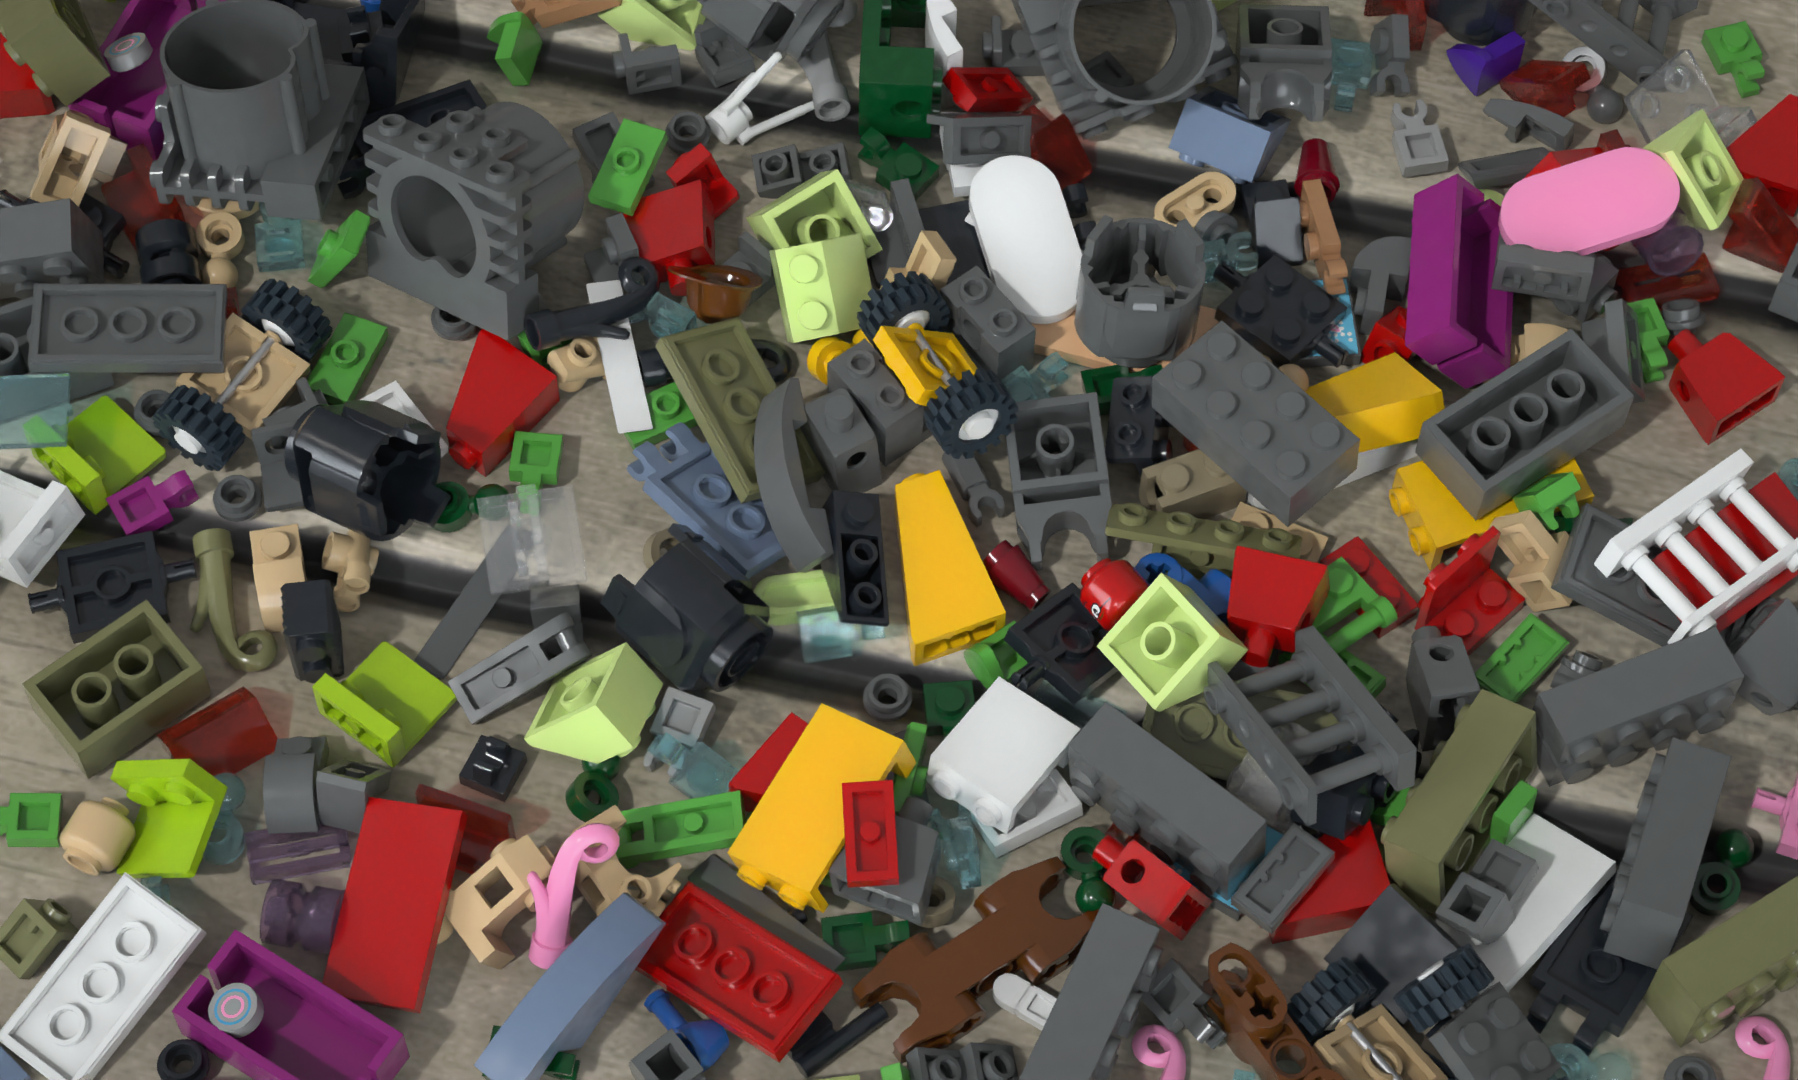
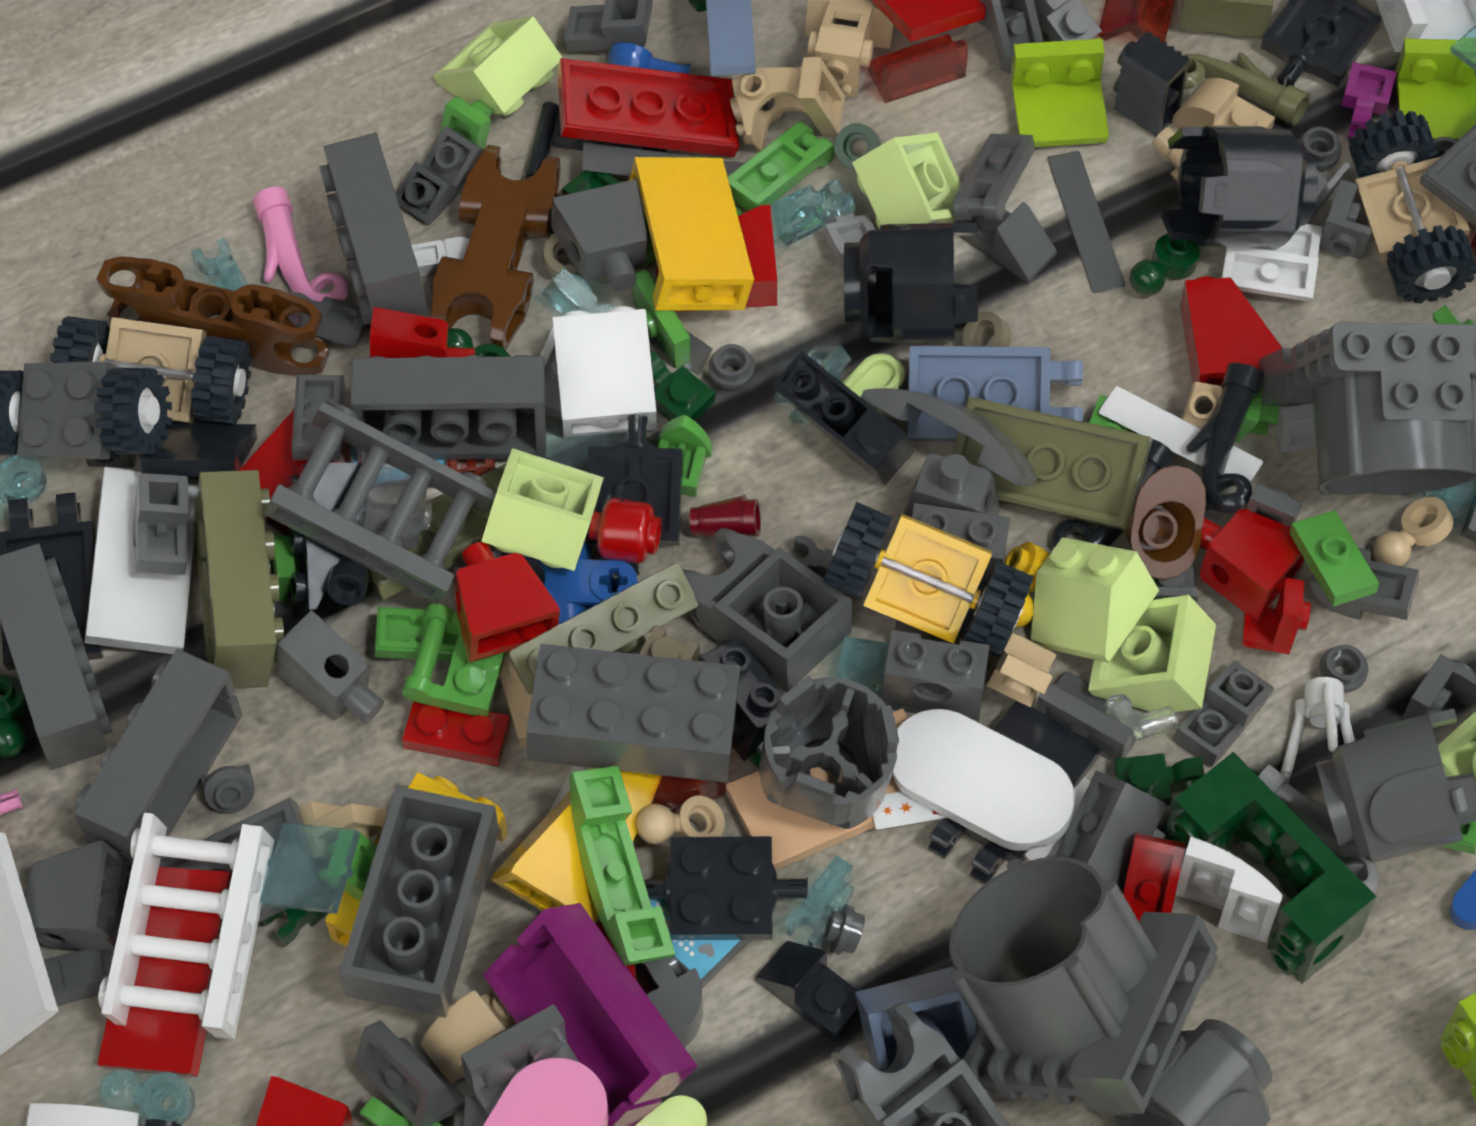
camera: 140 degrees right, 0 degrees up
bright green plate [307,312,389,405] -> none
black tile [459,734,527,802] -> none
clear bracket [477,483,587,596] -> none
bright green plate [509,431,564,517] -> none
bright pink plant [527,823,620,970] -> none
red plate [842,780,899,888] -> none
yellow slope [894,470,1006,667] -> none
tan plate [1153,172,1236,228] -> none
dark red cone [1294,138,1340,204] -> none
medium nougat plate [1299,179,1348,295] -> none
red bracket [1414,526,1525,656] -> none
bright green plate [1475,613,1570,703] -> none
bright green tile [1487,780,1538,846] -> none
none -> clear light blue piece [260,823,361,914]
none -> bright green slope [569,766,675,966]

